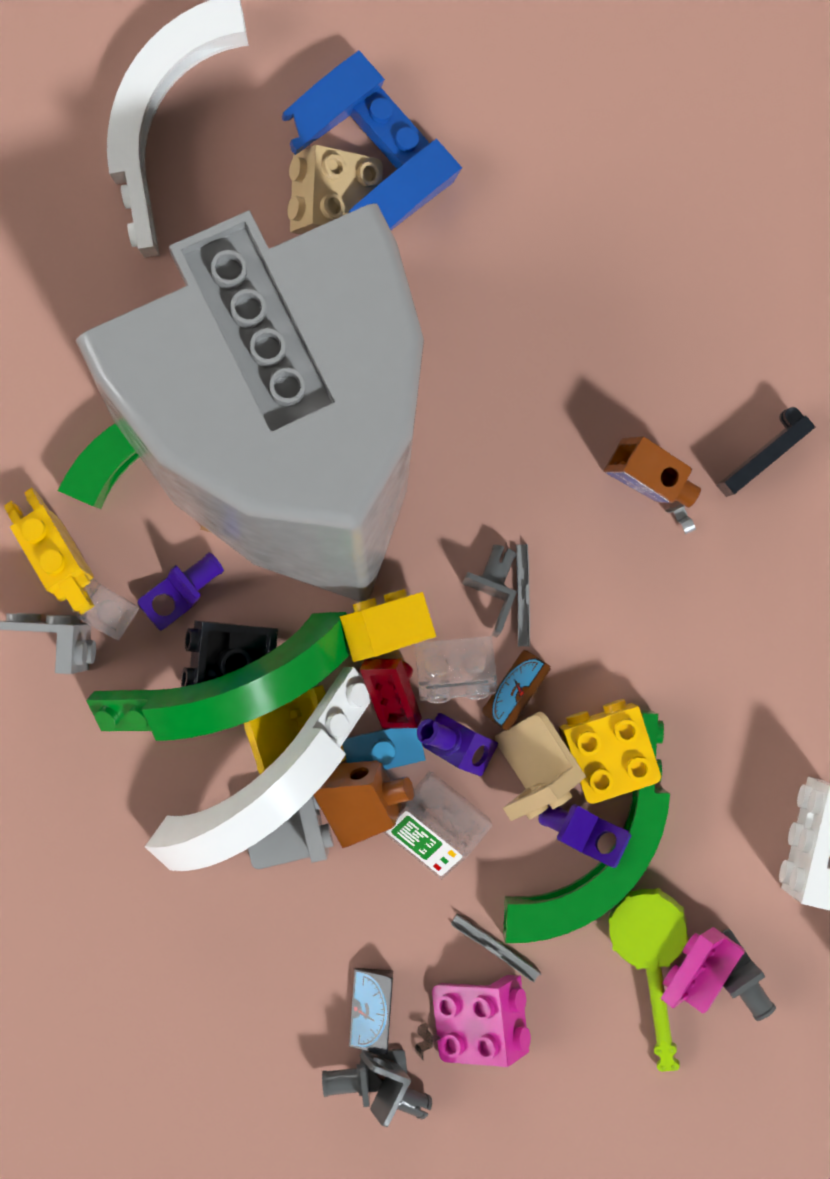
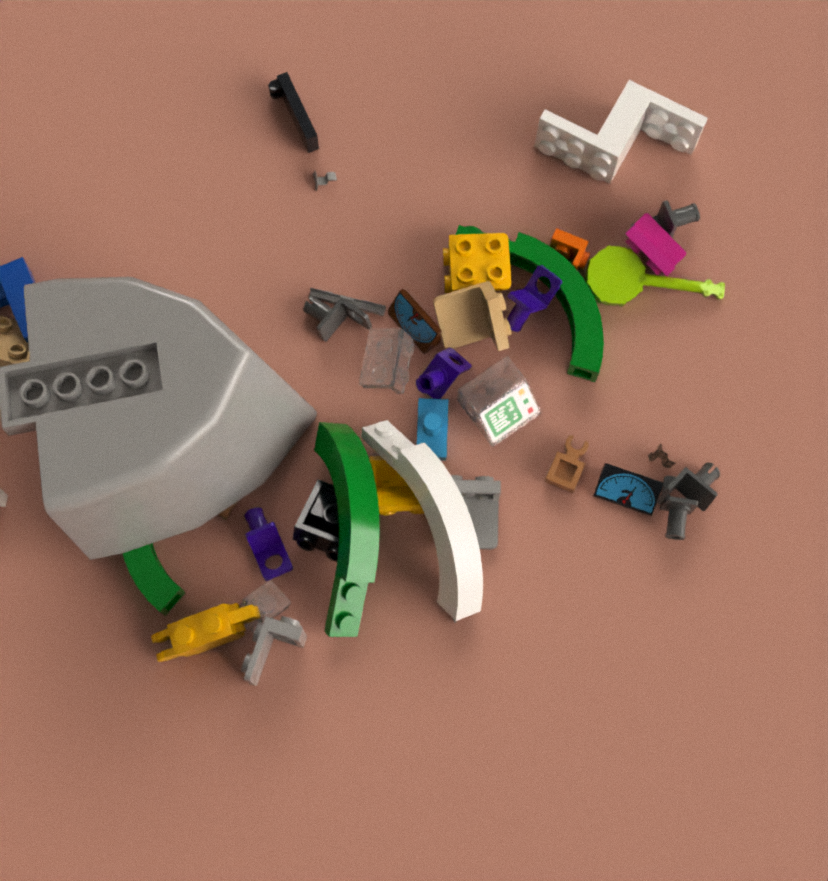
camera: 80 degrees left, 15 degrees down
dark orange torso [314,760,414,848] -> none
yellow brick [340,589,436,662] -> none
dark red tile [360,658,422,729] -> none
dark pink bracket [432,975,531,1067] -> none
light grey piece [451,914,542,982] -> none
dark orange torso [603,436,701,508] -> none
none -> medium nougat plate [545,435,589,493]
none -> orange bracket [550,228,591,271]

